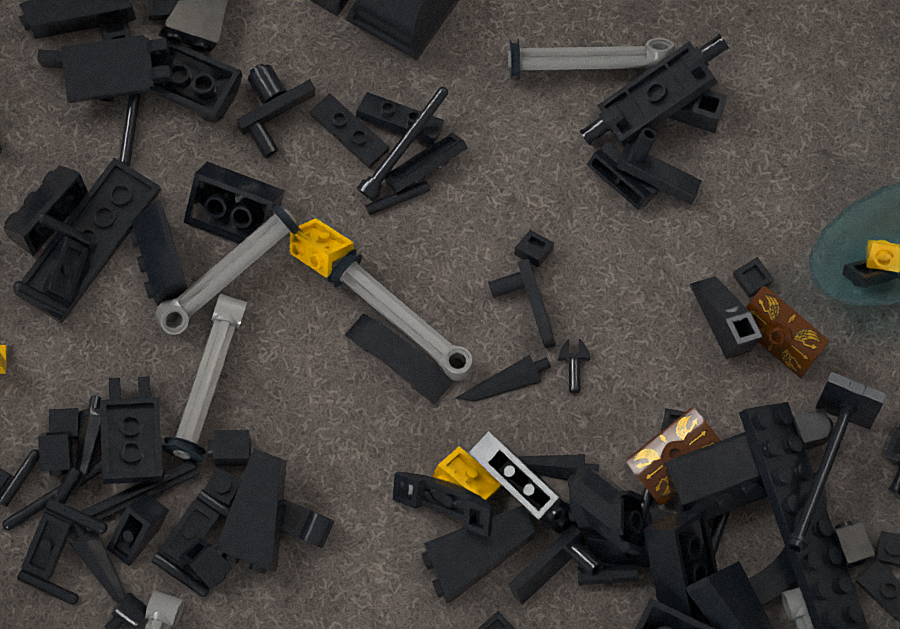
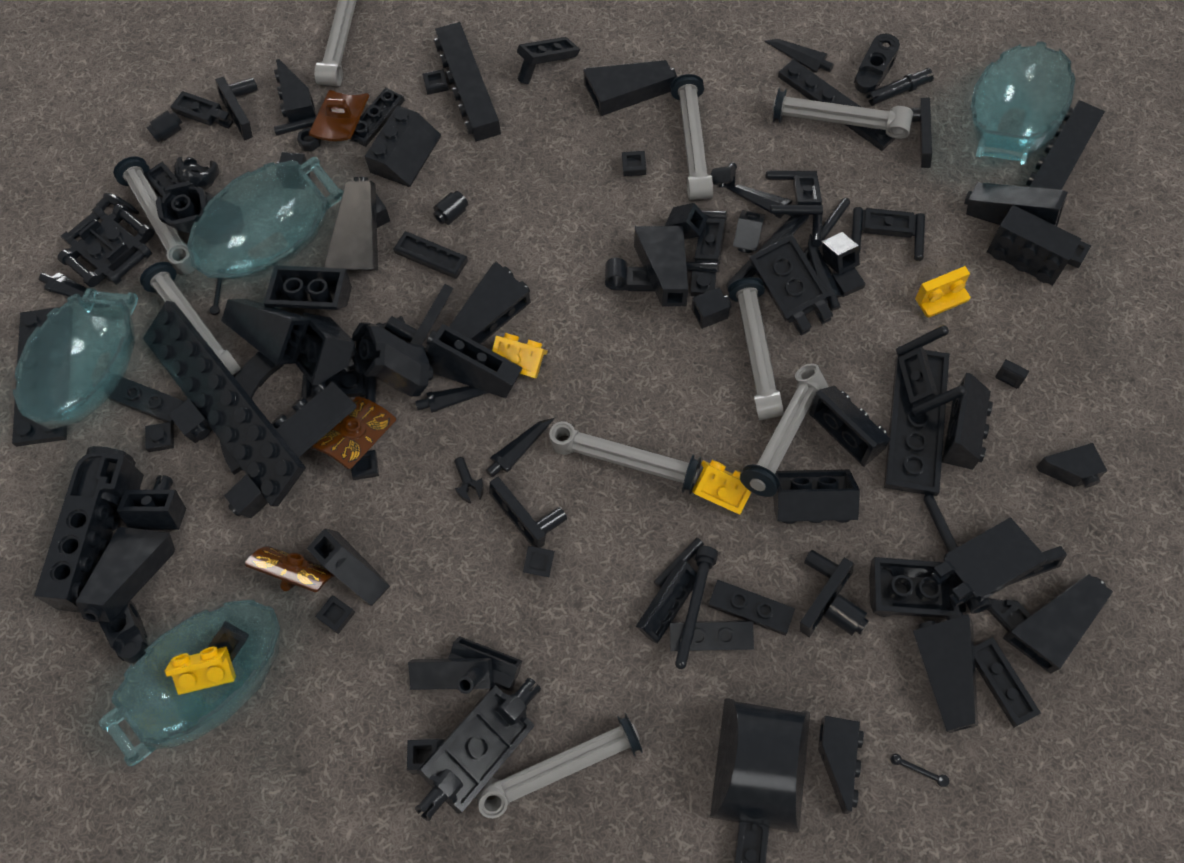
camera: 160 degrees right, 5 degrees down
black slope [345,313,452,404] -> none
black slope [392,471,494,537] -> none
black tile [786,372,887,553] -> none

